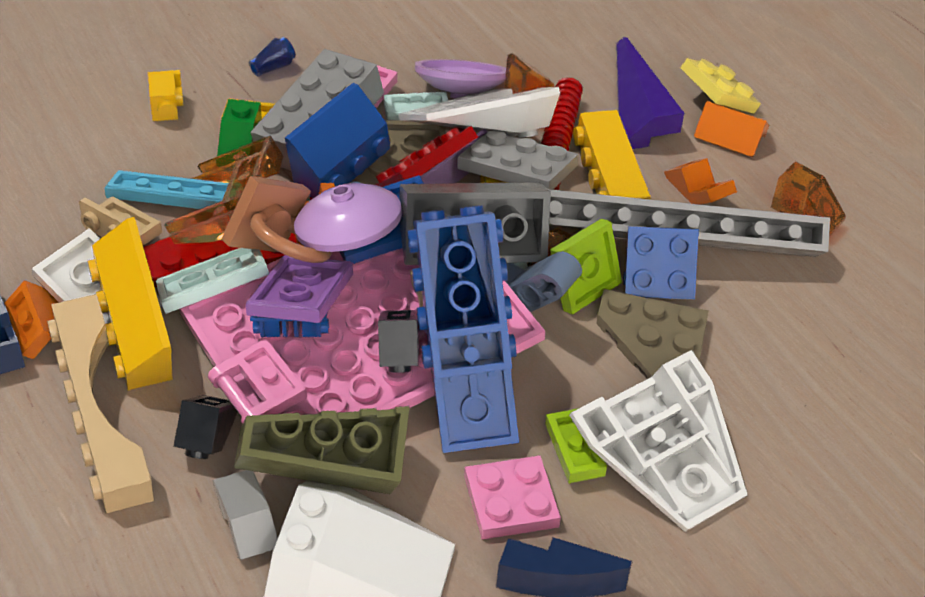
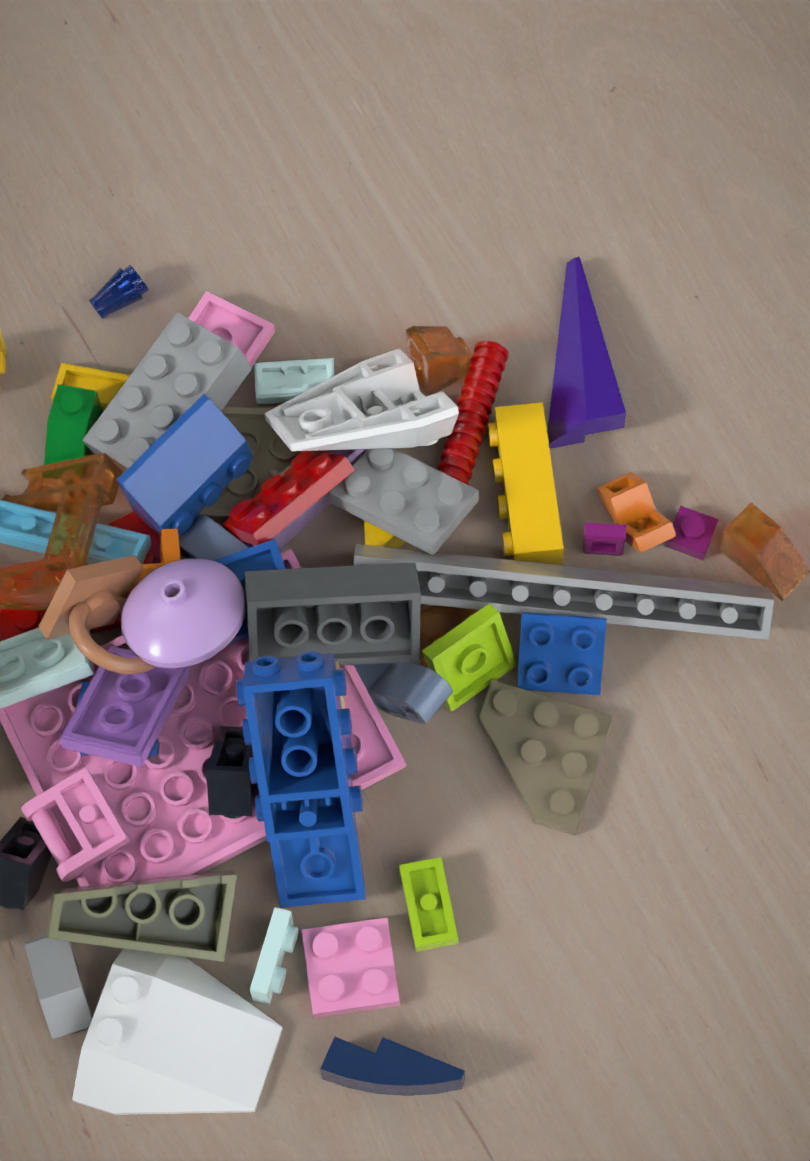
camera: 10 degrees right, 20 degrees up
lavender dish [415,59,509,99] -> none
white wedge [569,350,748,532] -> none
light yellow plate [681,58,761,114] -> none
orange panel [694,101,770,157] -> none
none -> light aqua plate [250,907,299,1005]
none -> magenta tile [583,522,626,556]
none -> magenta plate [665,505,719,560]

